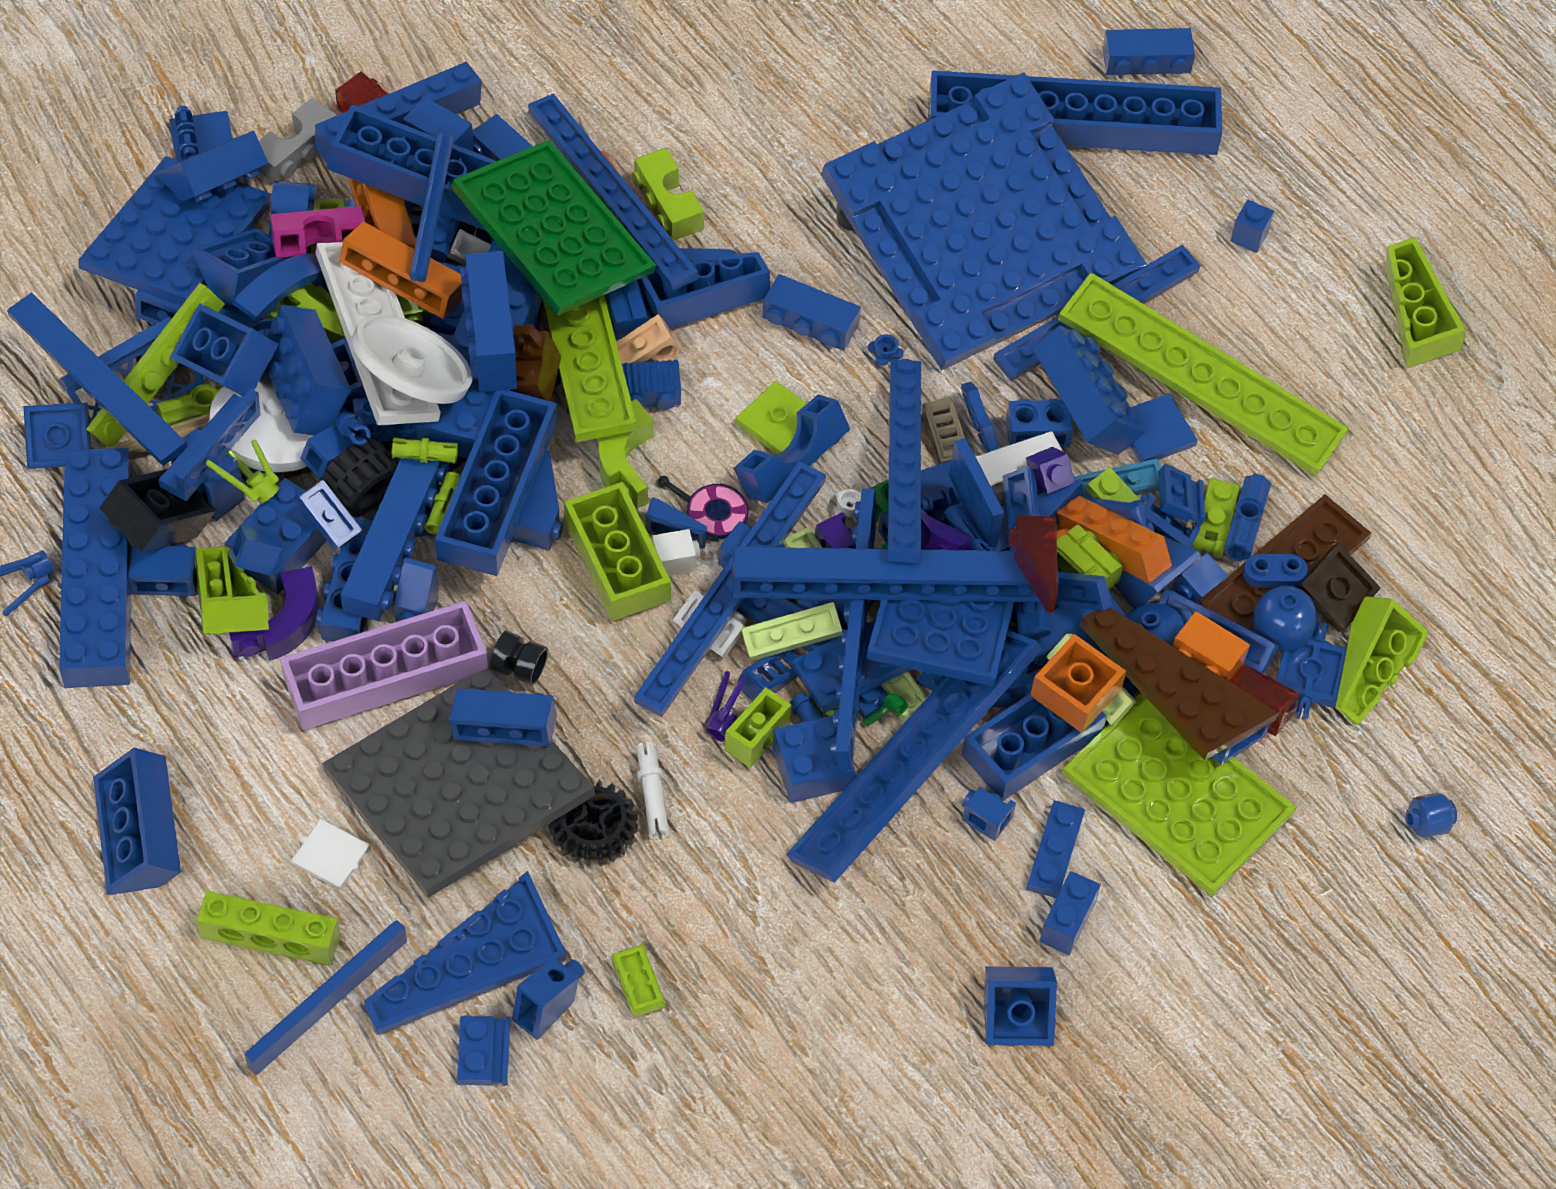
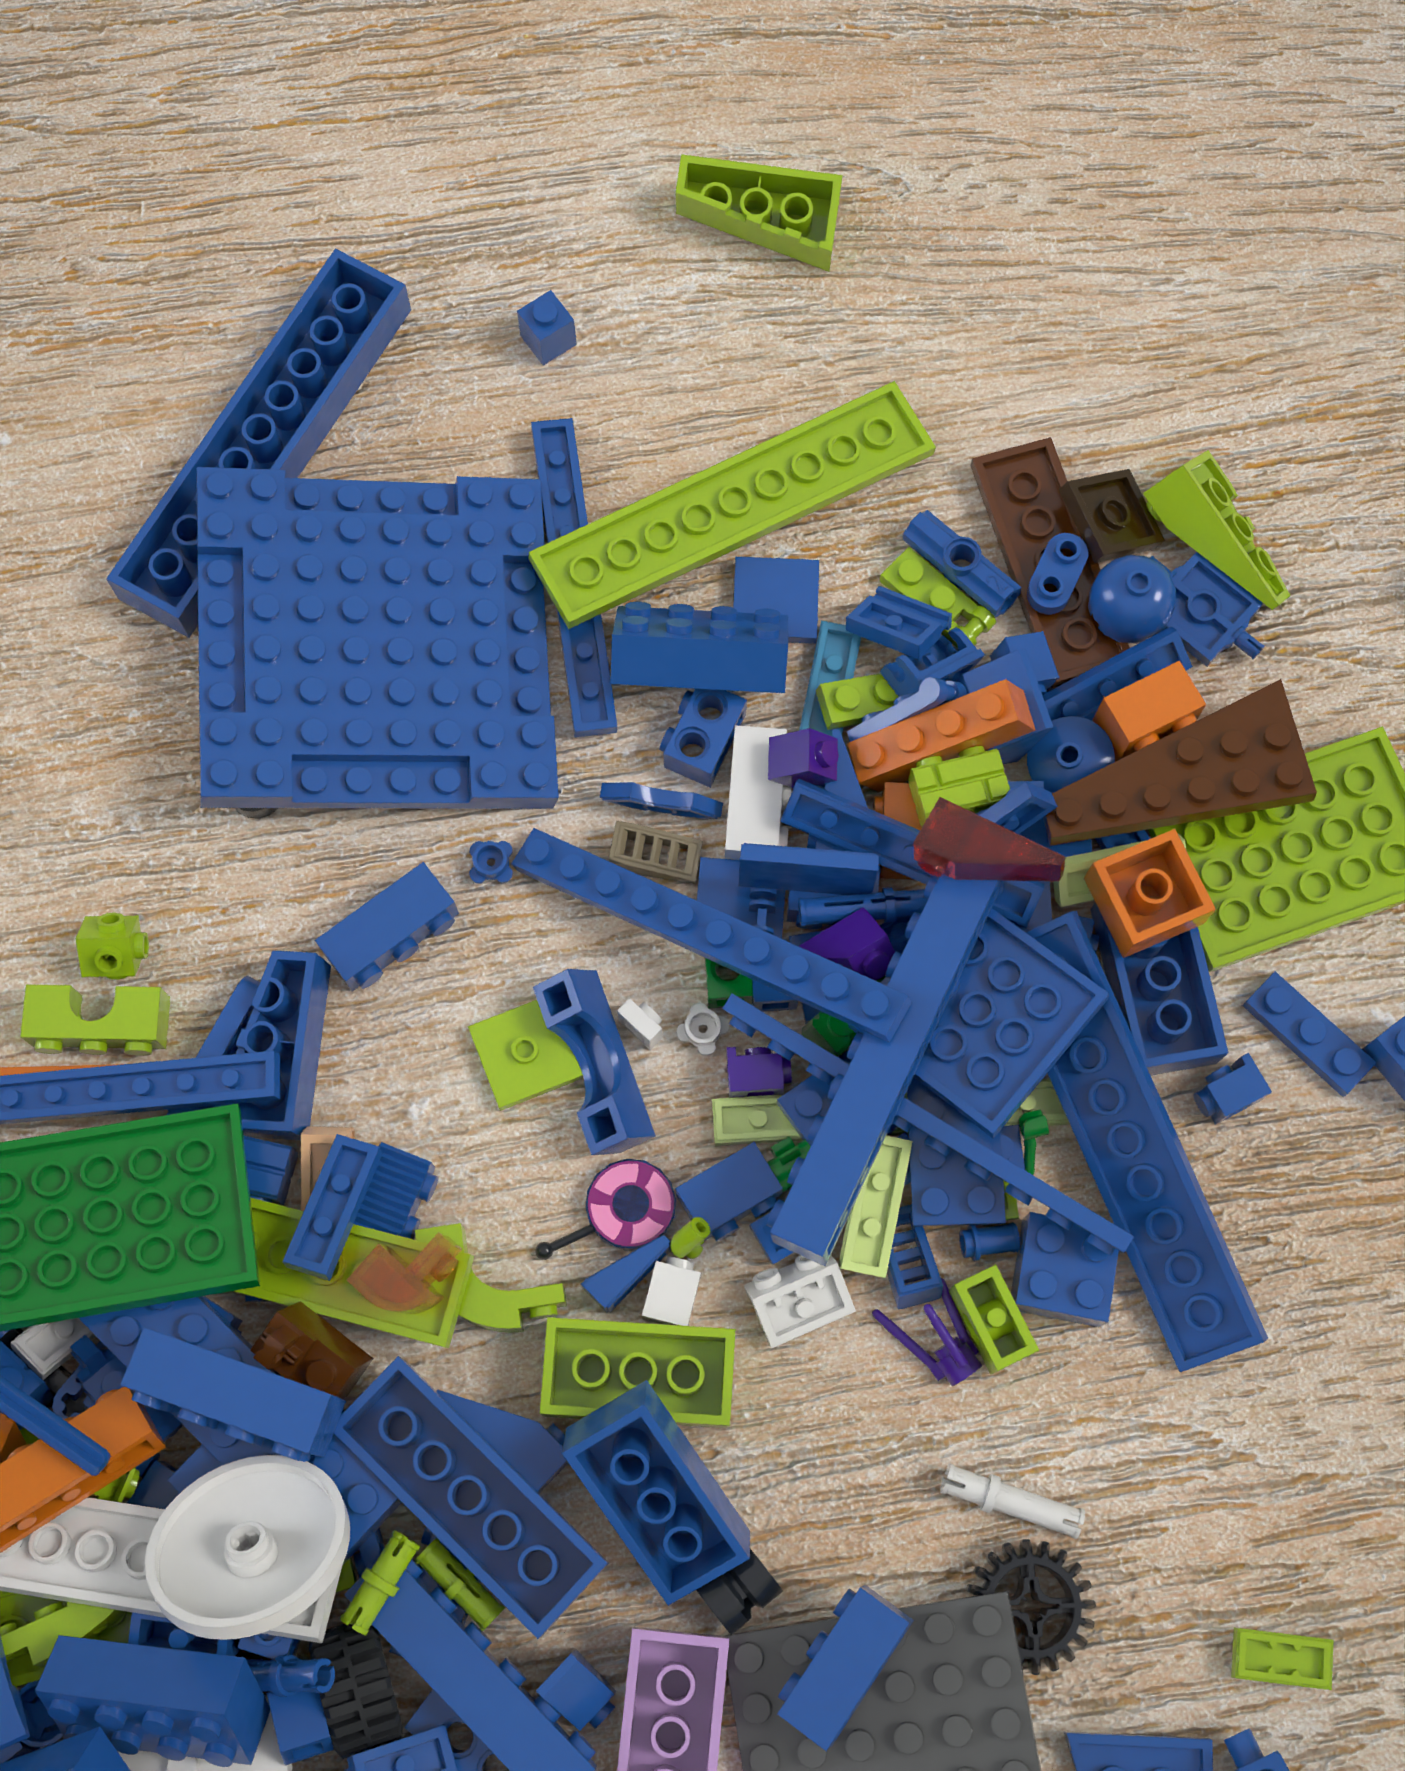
camera: 60 degrees left, 15 degrees up
blue plate [634,461,826,717] -> none
blue brick [1102,28,1195,76] -> none
clear red brick [1229,664,1300,737] -> none
none -> lime brick [75,912,149,980]
none -> blue plate [282,1134,383,1281]
none -> clear orange brick [347,1232,462,1314]
none -> blue brick [562,1380,750,1606]
none -> white plate [617,998,663,1051]
none -> lime arm [671,1217,711,1259]

